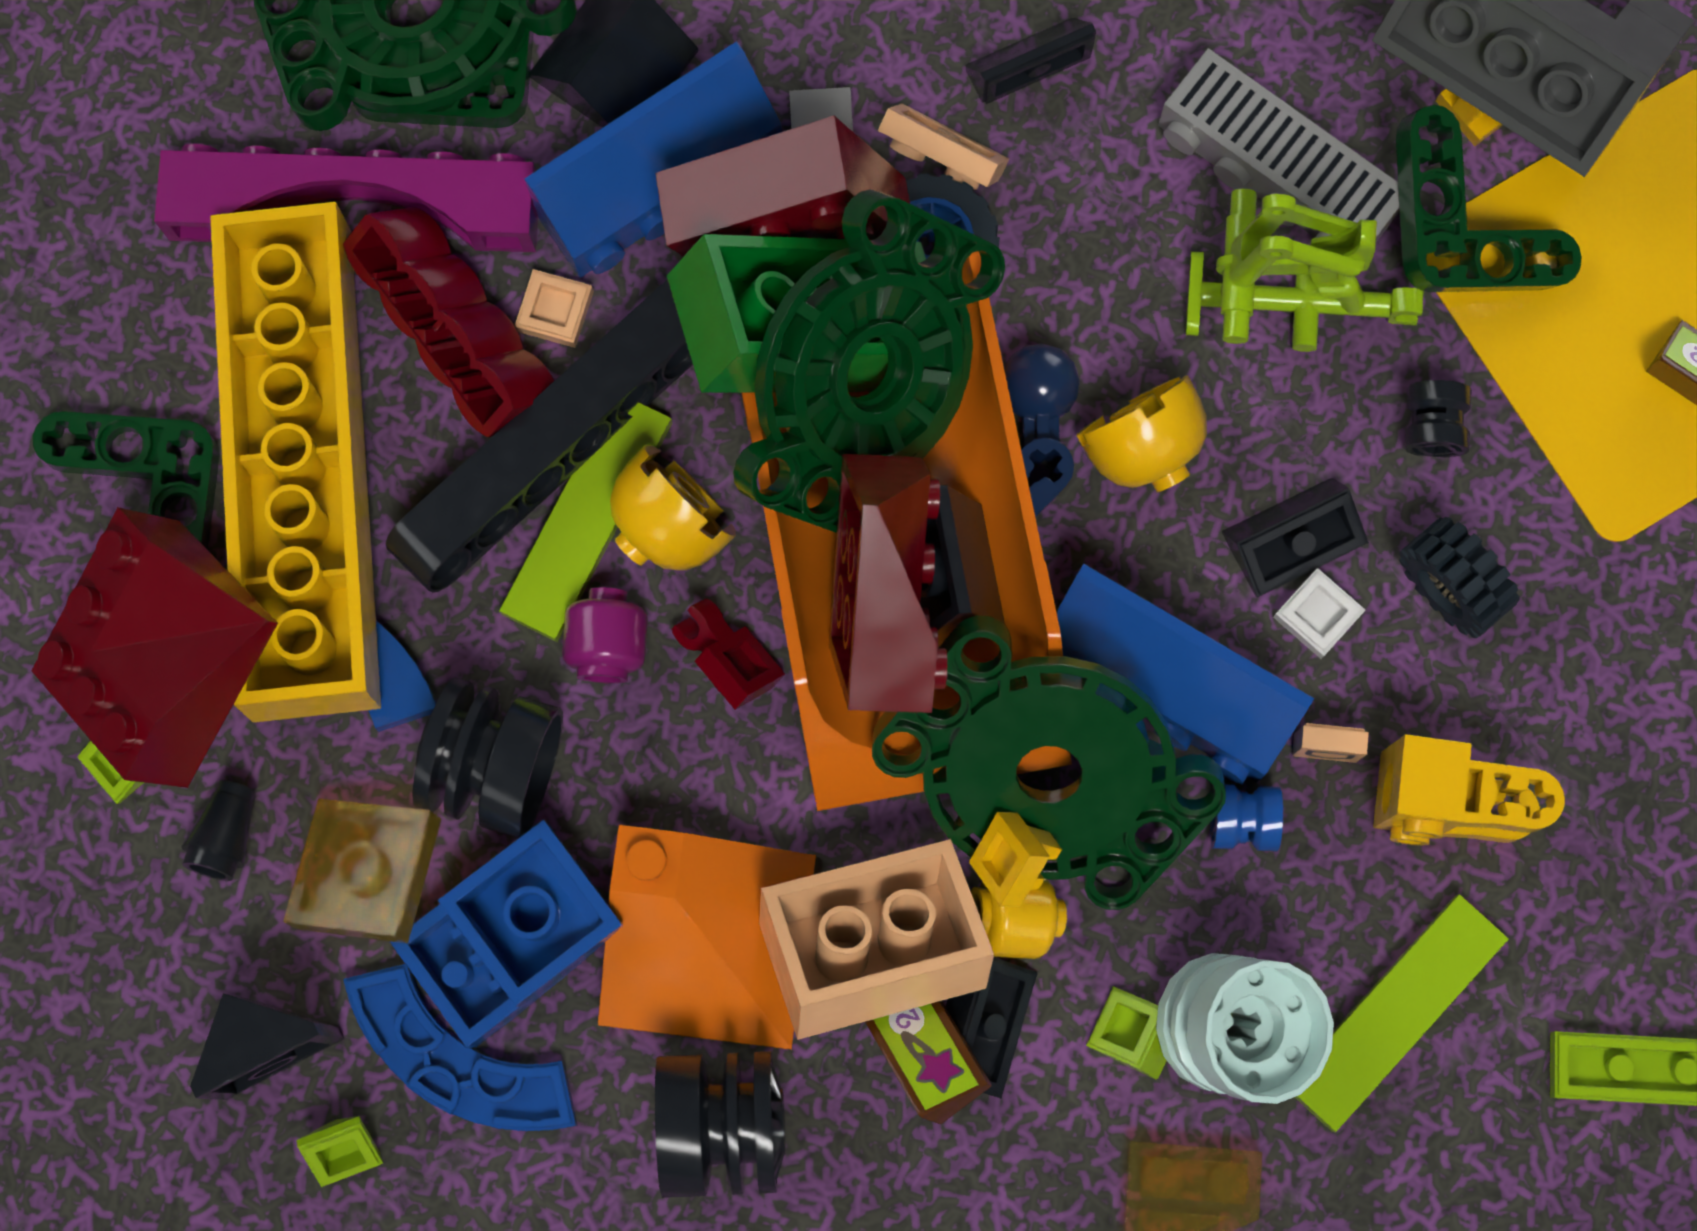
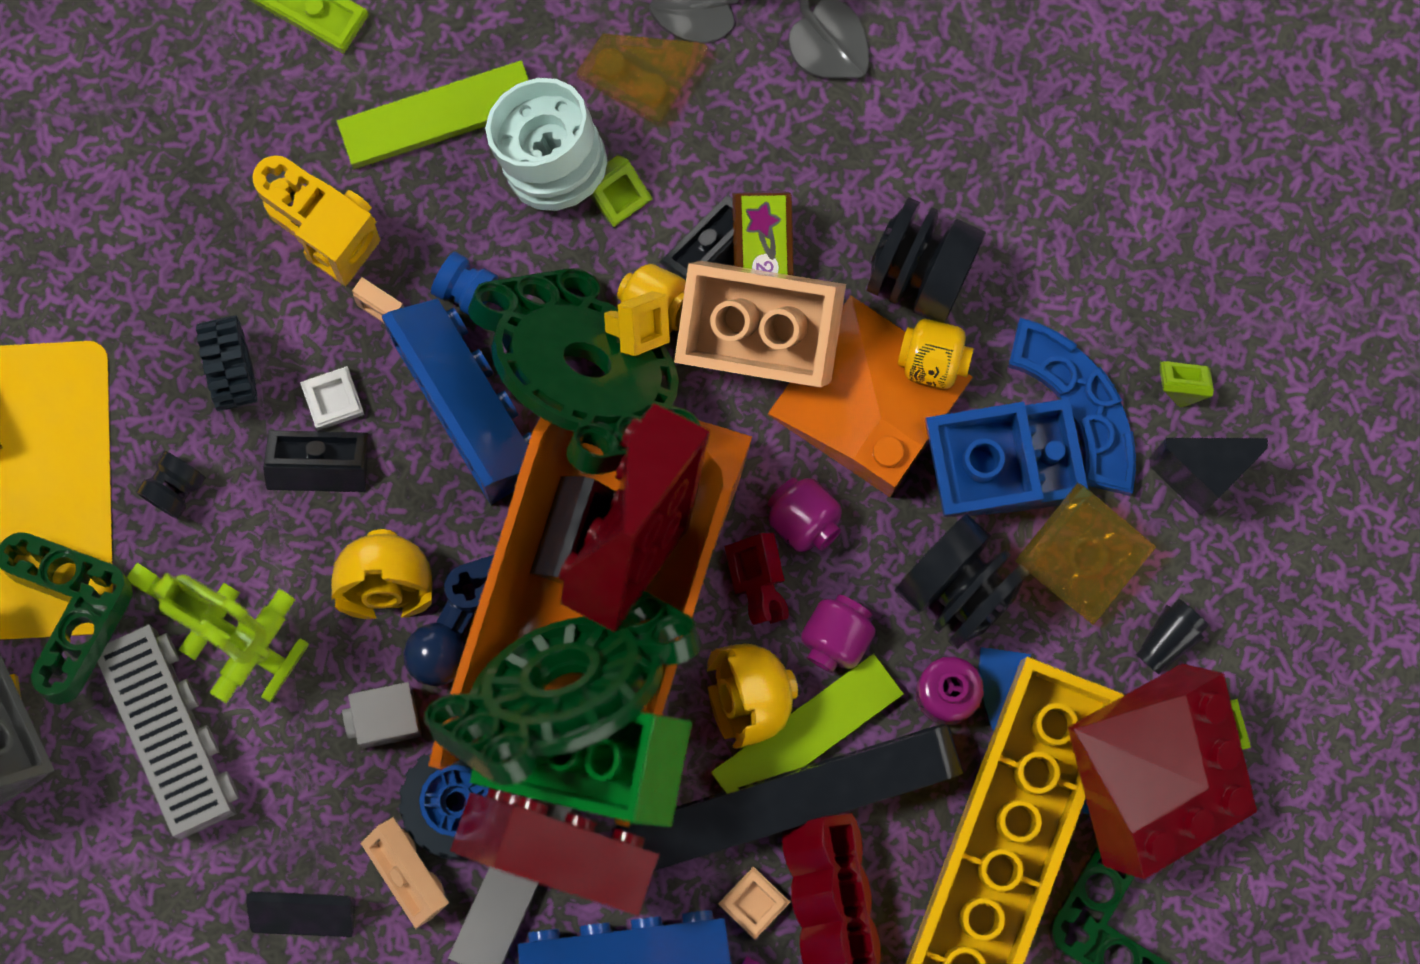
camera: 160 degrees left, 0 degrees up
none -> light grey brick [342,682,422,749]
none -> magenta head [767,478,842,552]
none -> yellow head [898,319,974,389]
none -> magenta head [915,657,984,725]

